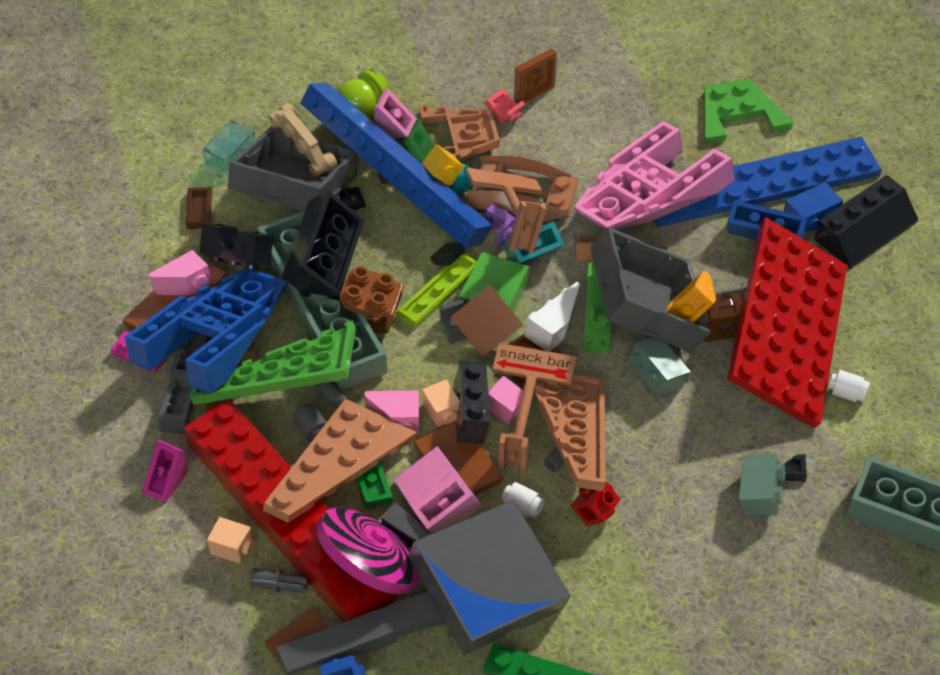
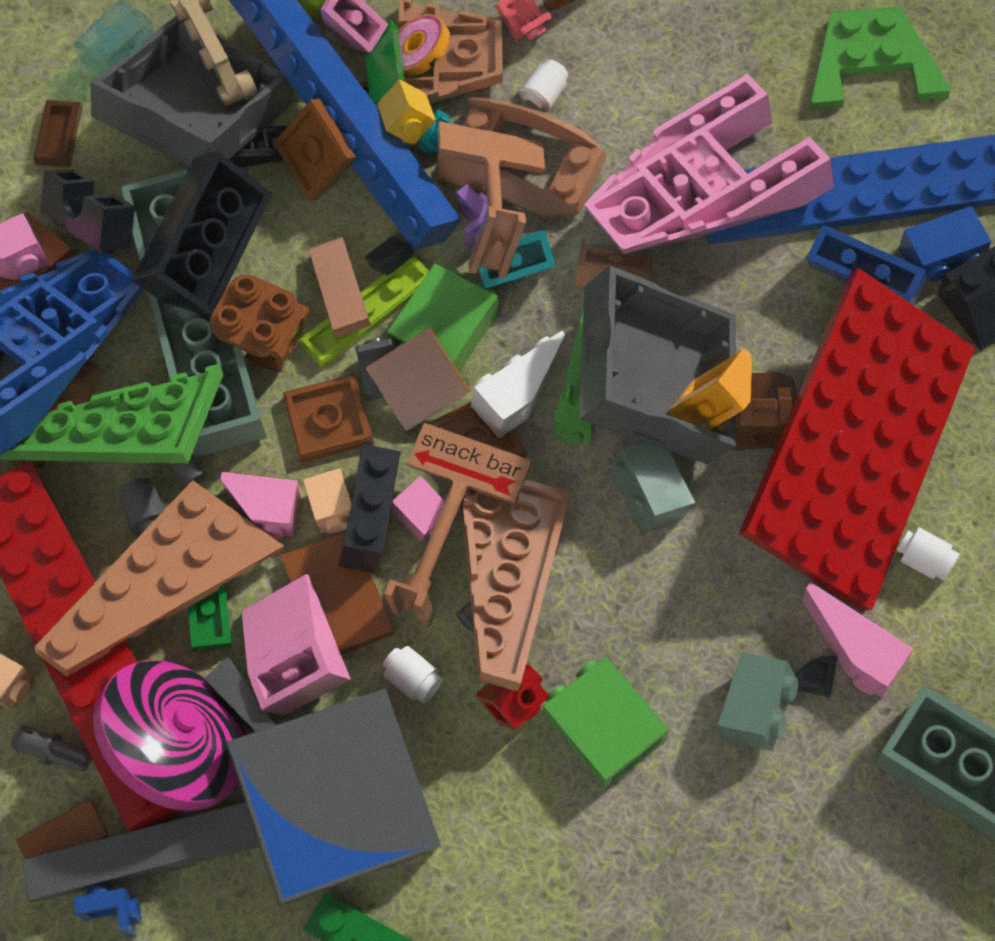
camera: 15 degrees right, 15 degrees up
none -> dark orange tile [274,99,356,201]
none -> dark orange tile [283,374,374,463]
none -> nougat tile [309,237,371,338]
none -> tile [398,14,450,78]
none -> white brick [519,60,568,113]
none -> bright green brick [543,656,669,789]
none -> bright pink slope [802,582,913,698]

